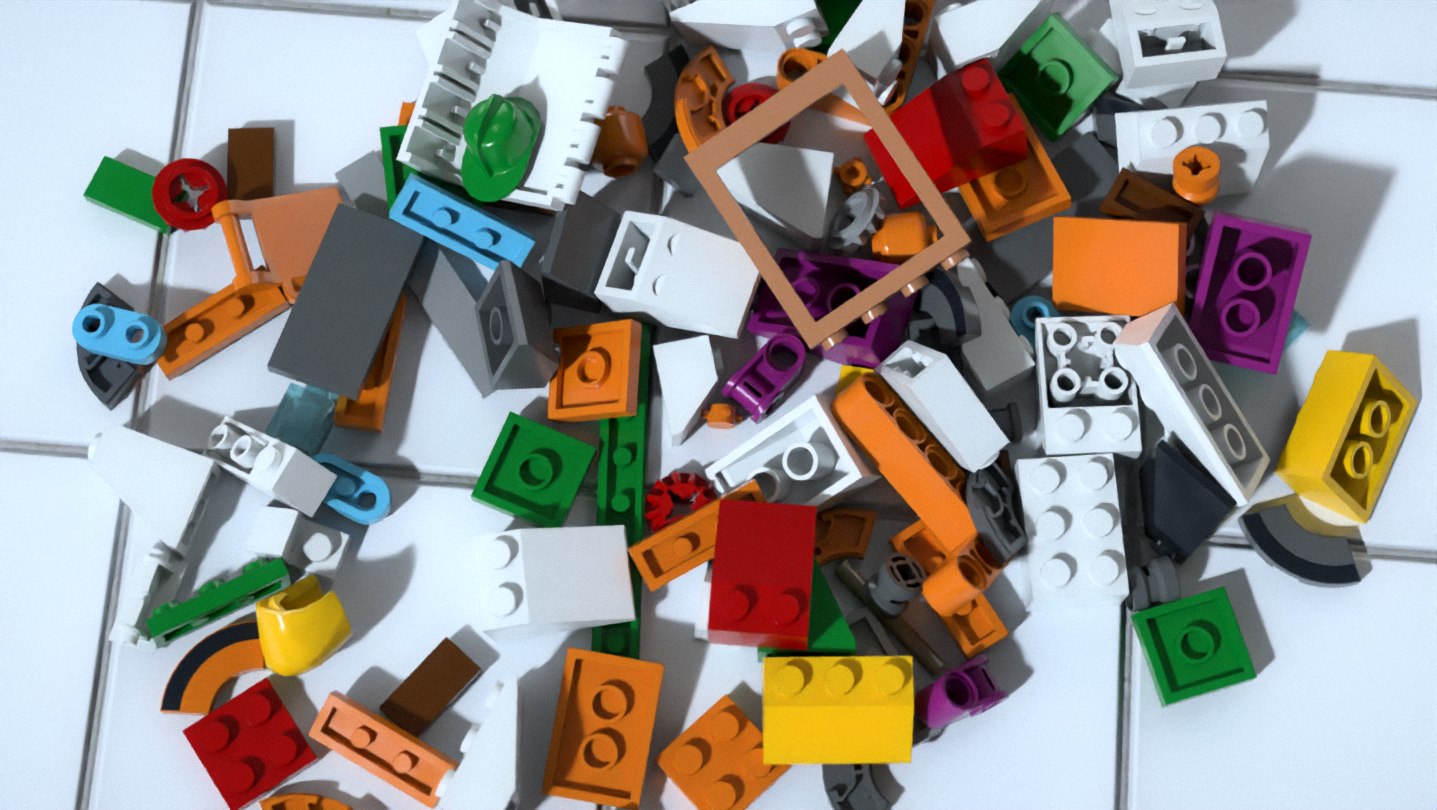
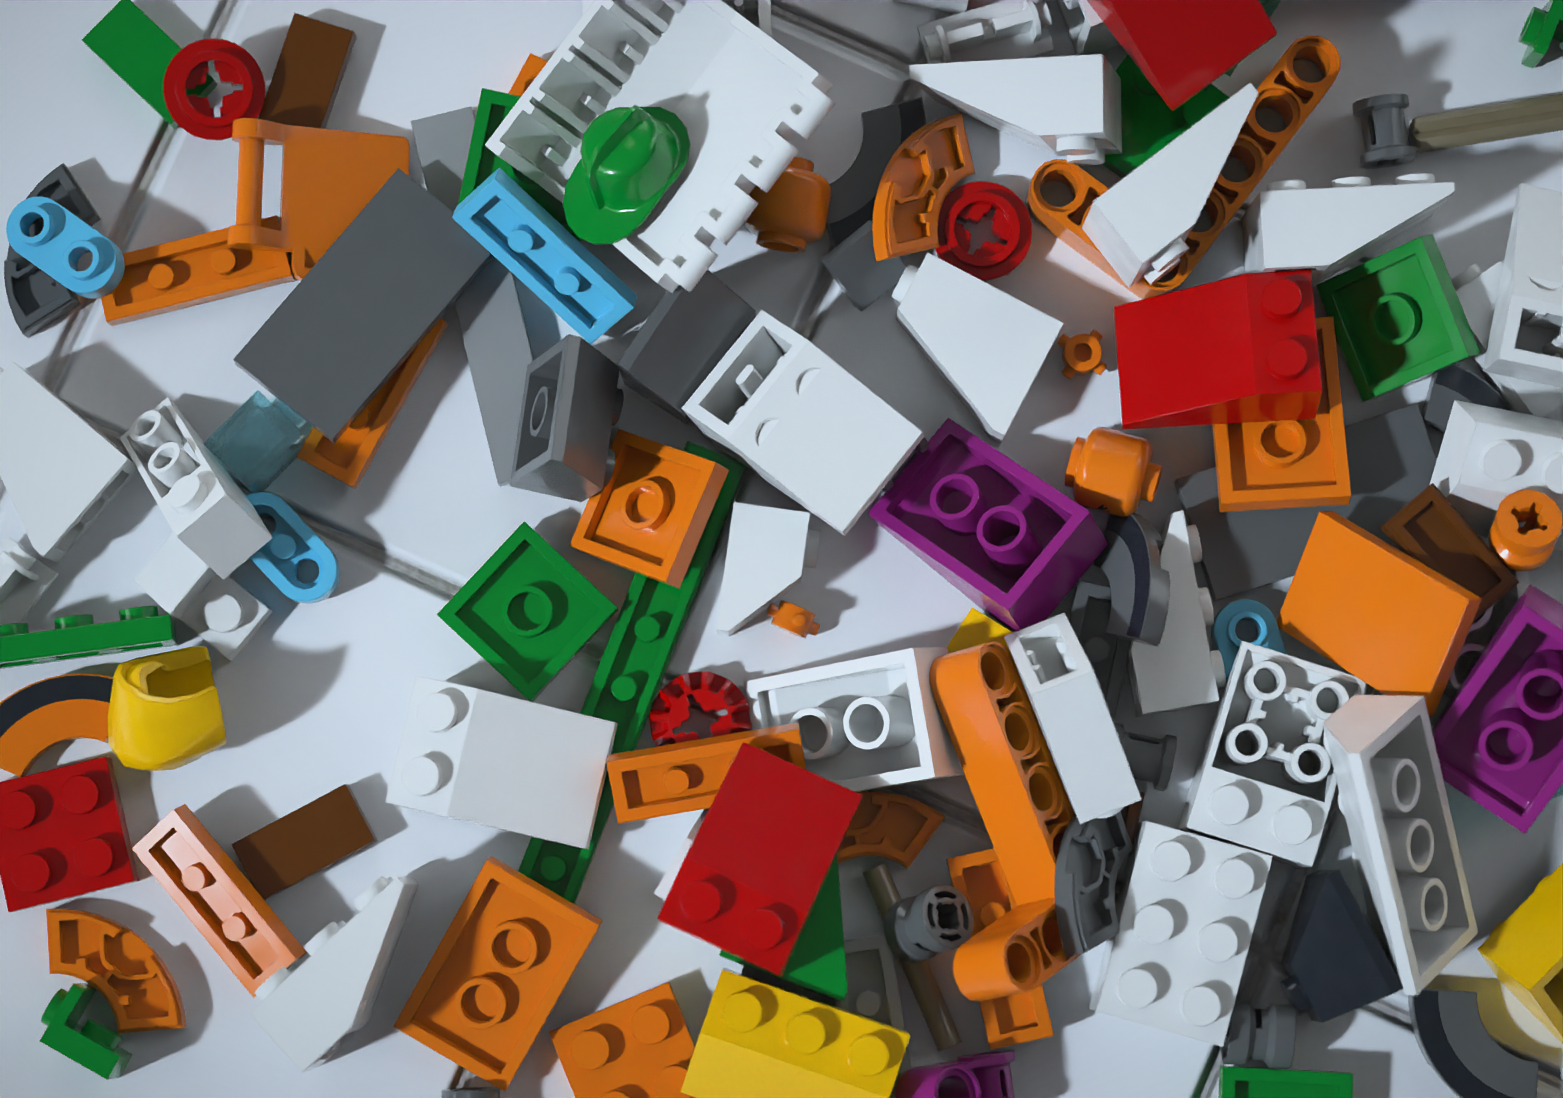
camera: 25 degrees right, 10 degrees up
nougat window [683,48,974,351] -> none
magenta piece [721,333,806,424] -> none
light grey gear [827,188,887,255] -> none

